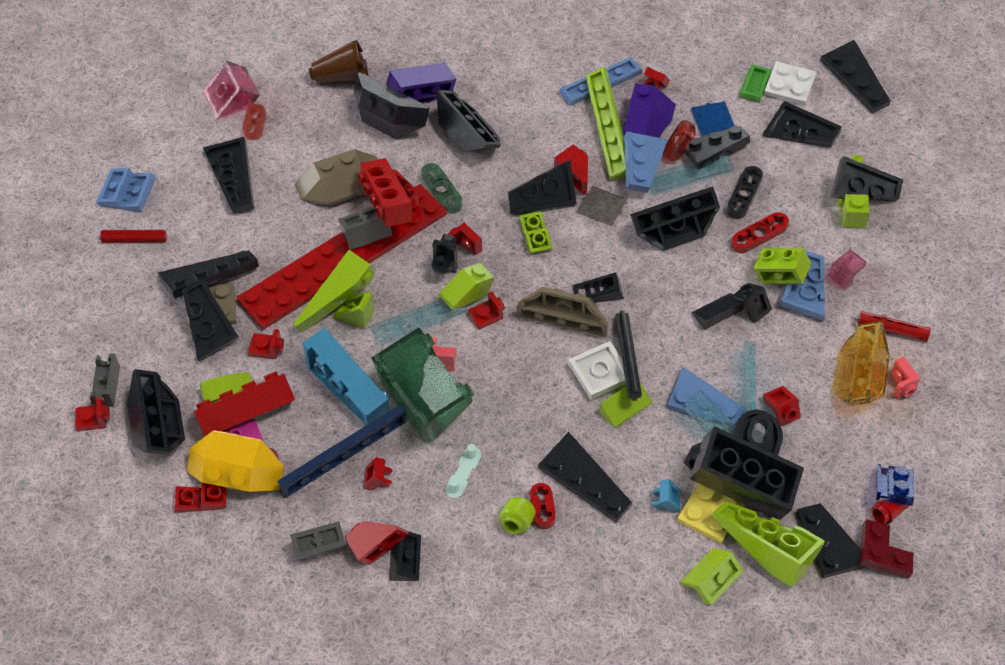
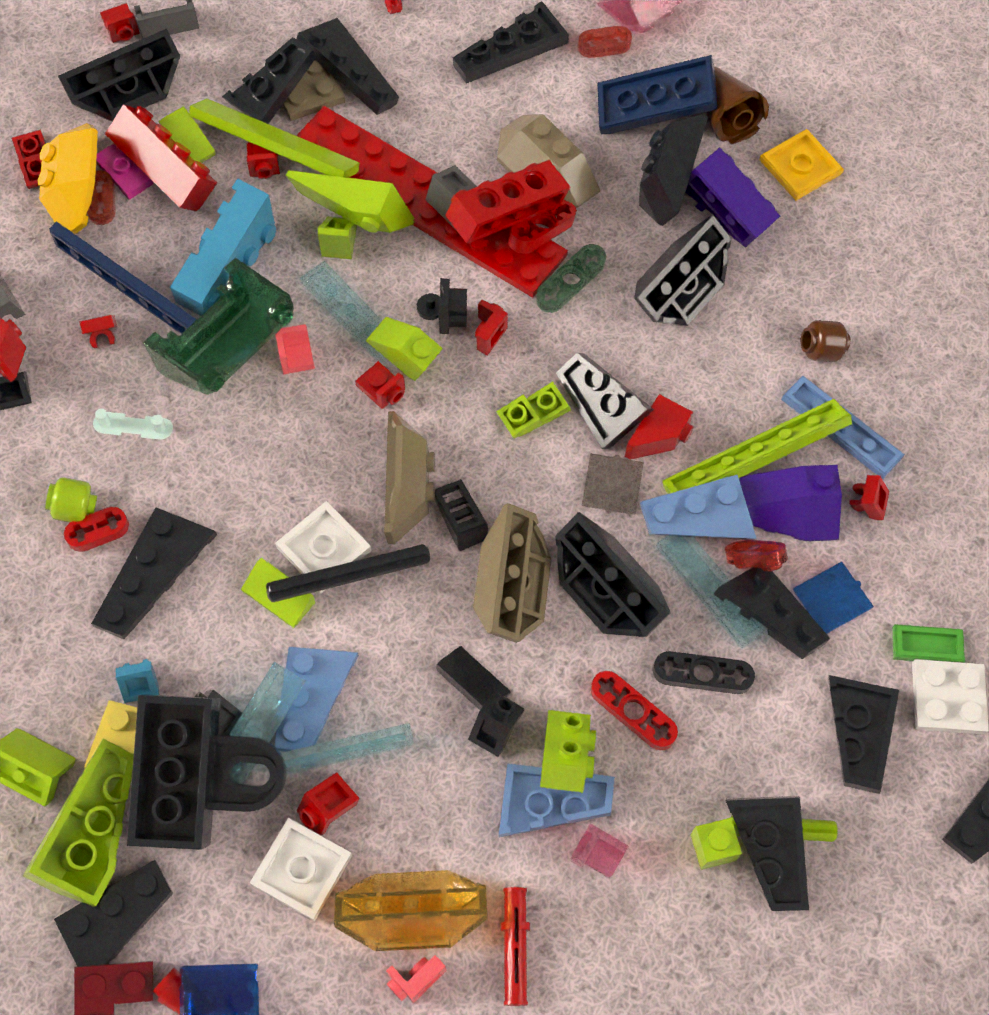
camera: 70 degrees right, 10 degrees up
none -> lime tile [189,98,360,178]
none -> white plate [250,818,352,921]
none -> dark tan wedge [473,503,551,643]
none -> dark blue tile [597,55,718,134]
none -> yellow tile [759,129,844,201]
none -> reddish brown head [800,320,851,362]

